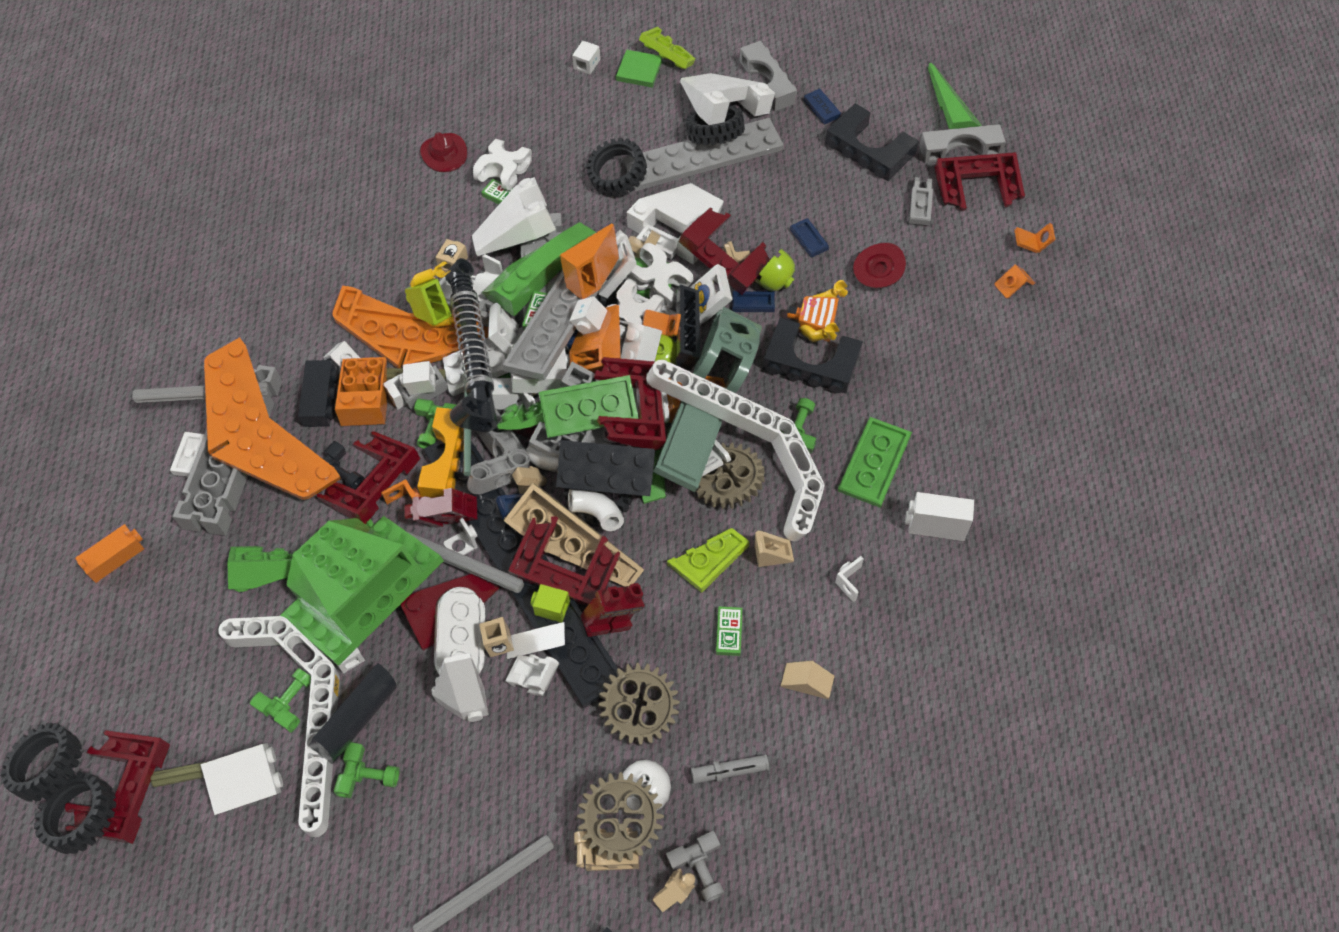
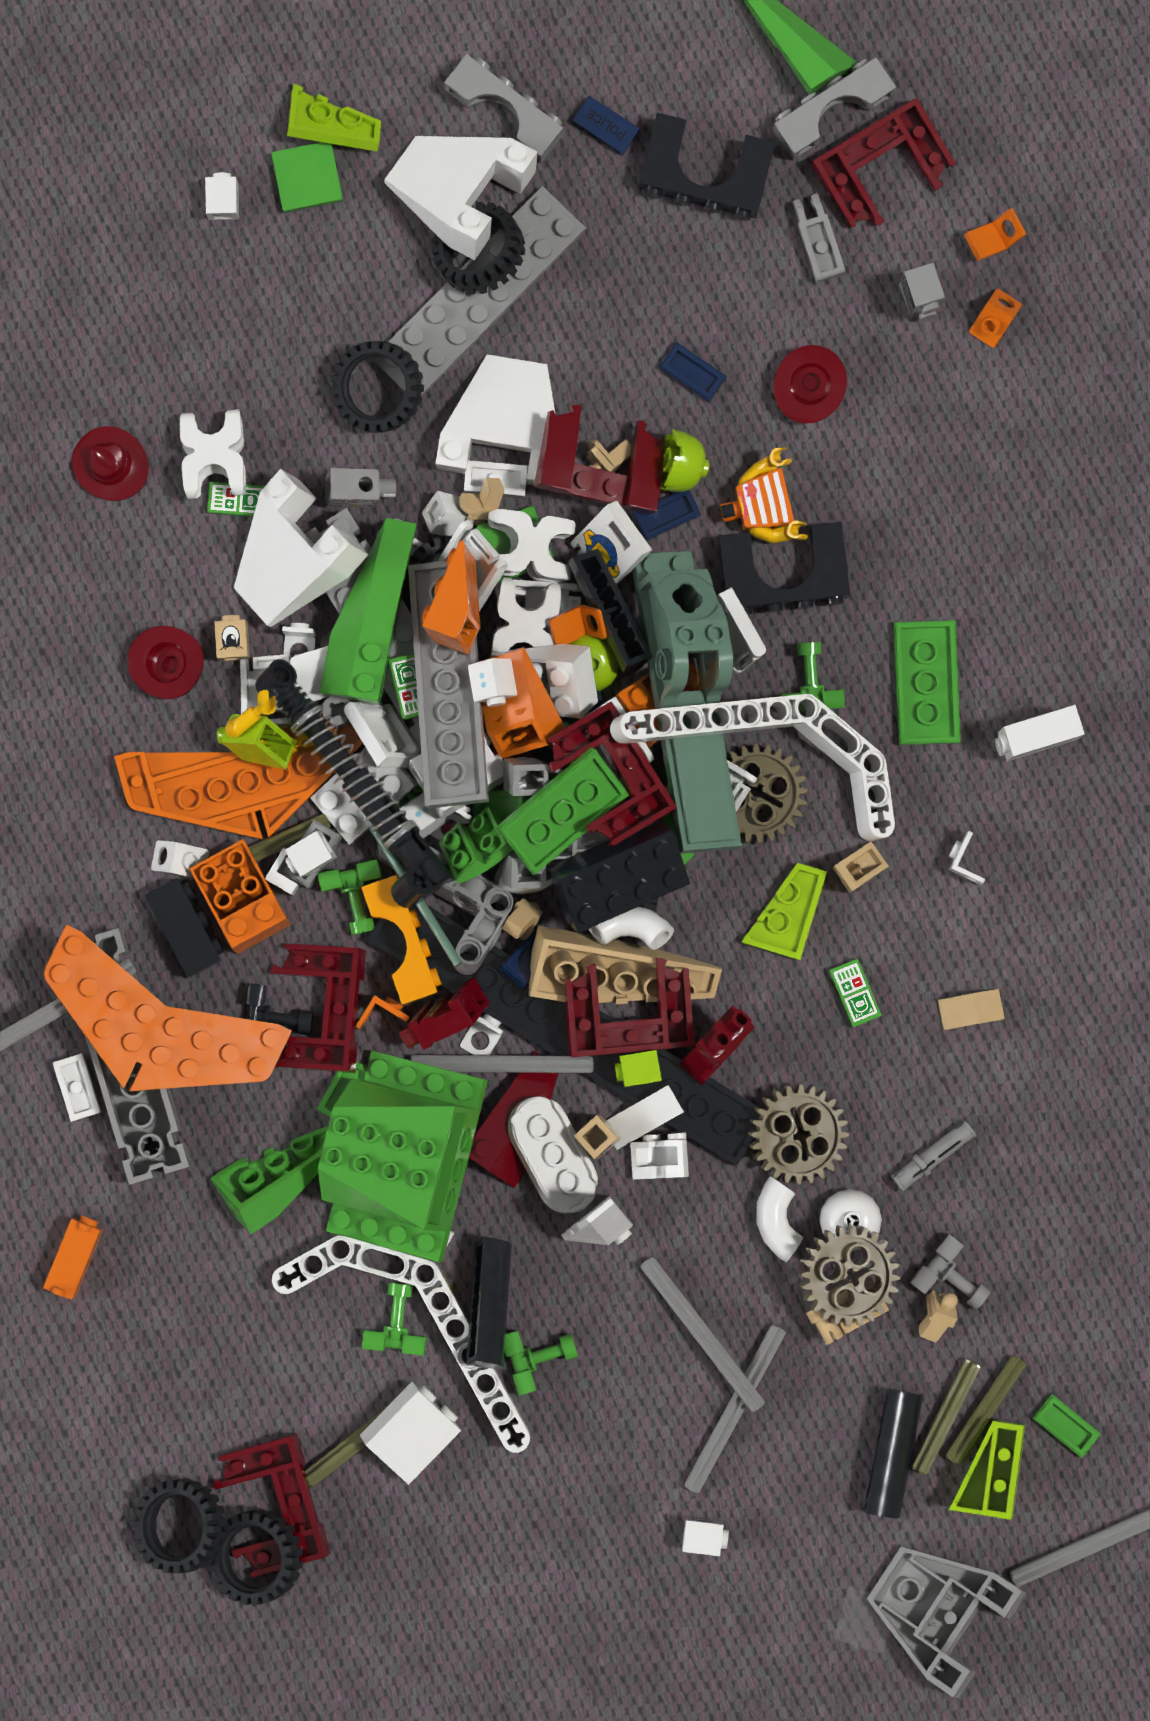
camera: 25 degrees left, 25 degrees up
none -> dark red hat [127,626,204,699]
none -> light grey torso [325,468,396,508]
none -> light grey axle [641,1257,765,1412]
none -> white container [717,588,766,674]
none -> white cylinder [756,1176,803,1262]
none -> light grey brick [899,263,945,321]

